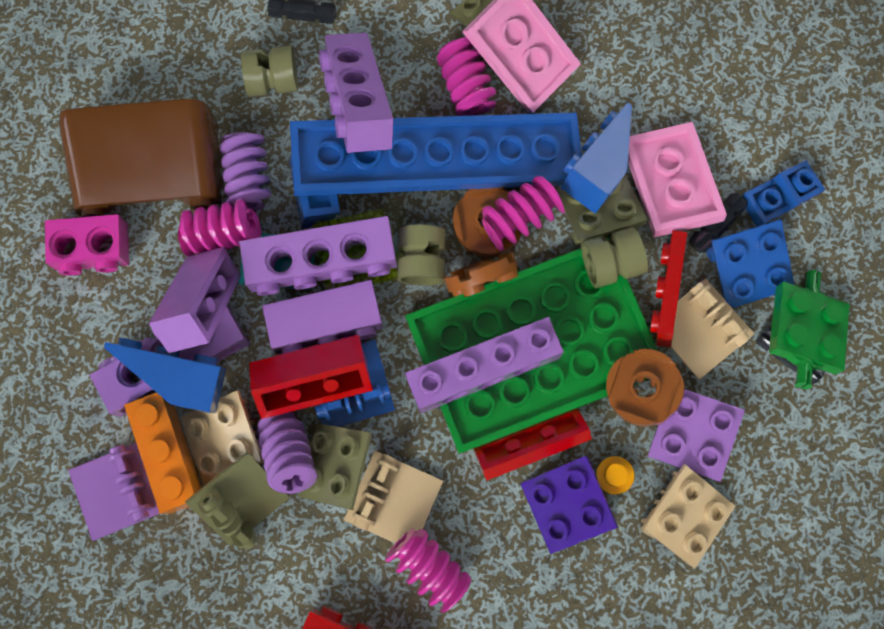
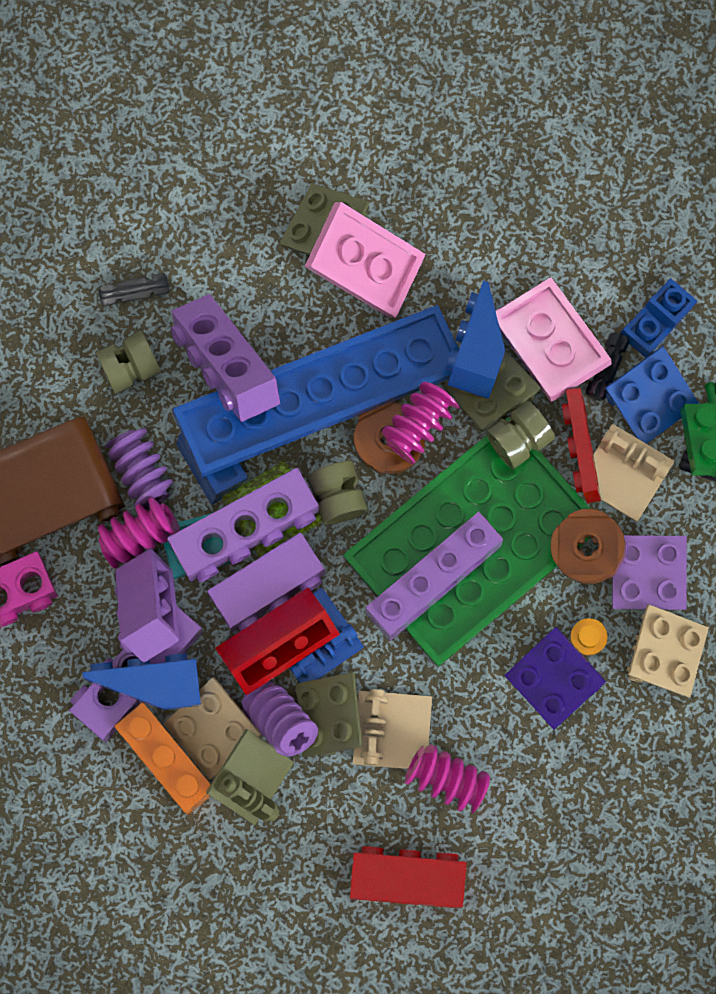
camera: 20 degrees left, 0 degrees up
medium lavender hinge [68,443,159,541] -> none
dark pink piece [437,37,497,116] -> none
dark orange plate [443,252,519,297] -> none
red plate [473,408,592,481] -> none

